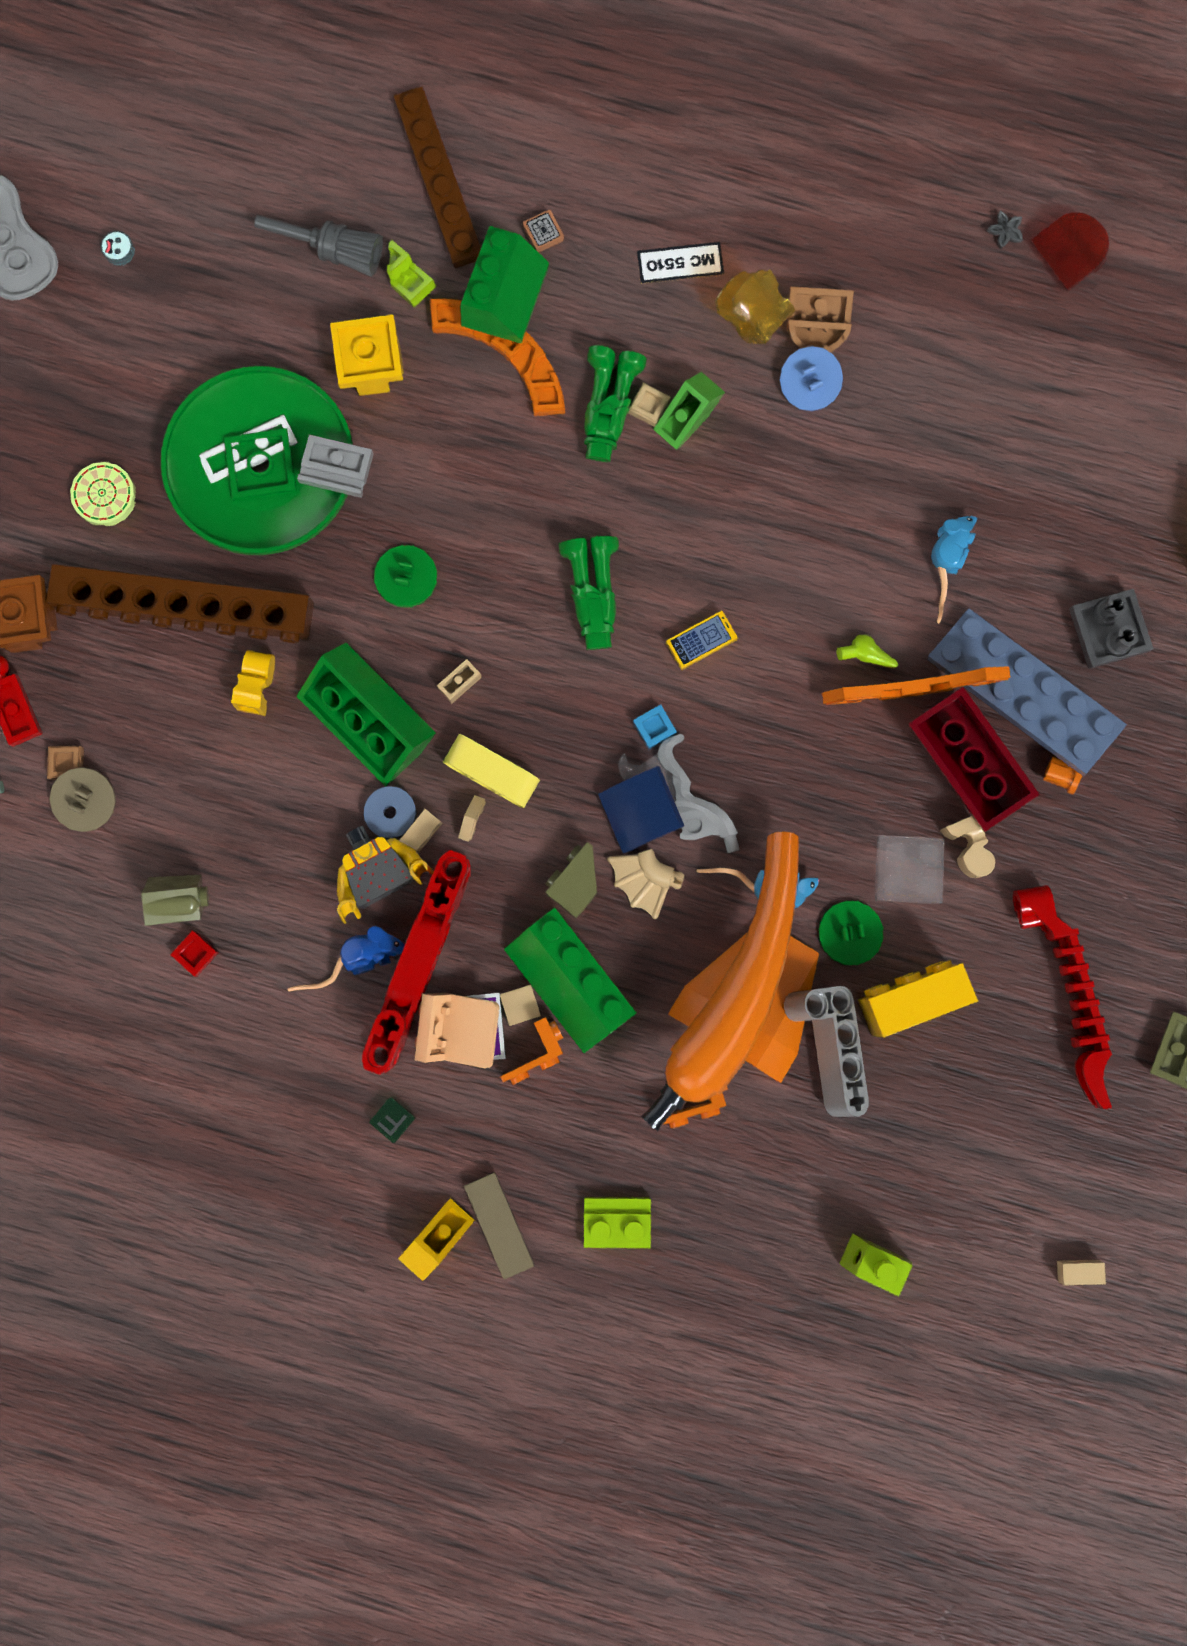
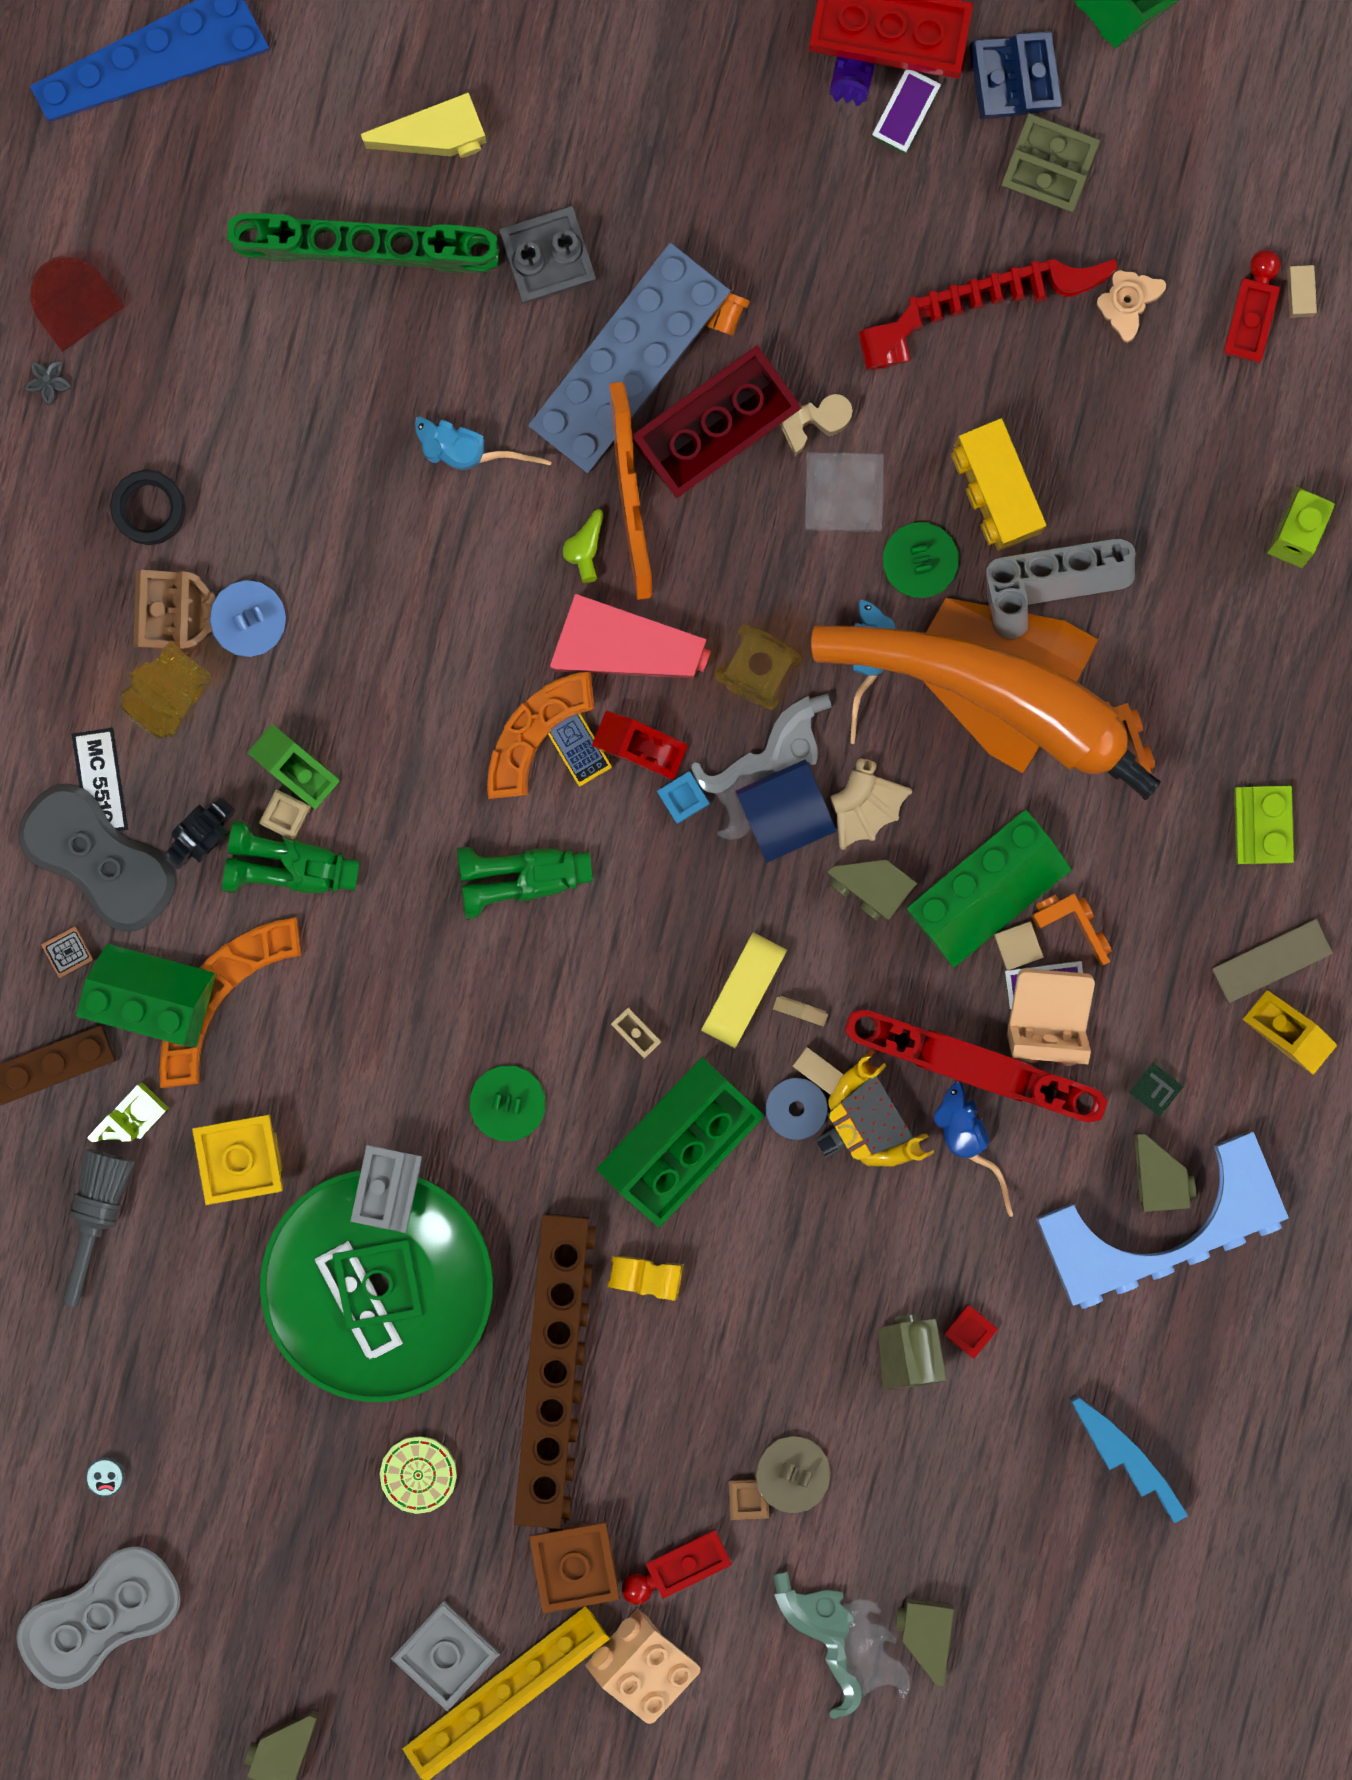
camera: 90 degrees left, 5 degrees up
none -> dark grey plate [18,784,176,932]
none -> black tyre [110,470,186,545]
none -> black gear [163,798,236,870]
none -> green piece [227,213,499,273]
none -> orange tile [487,672,595,799]
none -> coral slope [550,594,711,679]
none -> red arch [591,710,688,780]
none -> clear yellow piece [714,624,802,710]
none -> light blue arch [1035,1131,1289,1309]
none -> dark azure slope [1069,1395,1188,1523]
none -> light nougat animal [1097,270,1166,343]
none -> olive slope [1133,1133,1196,1212]
none -> red plate [1223,250,1281,364]

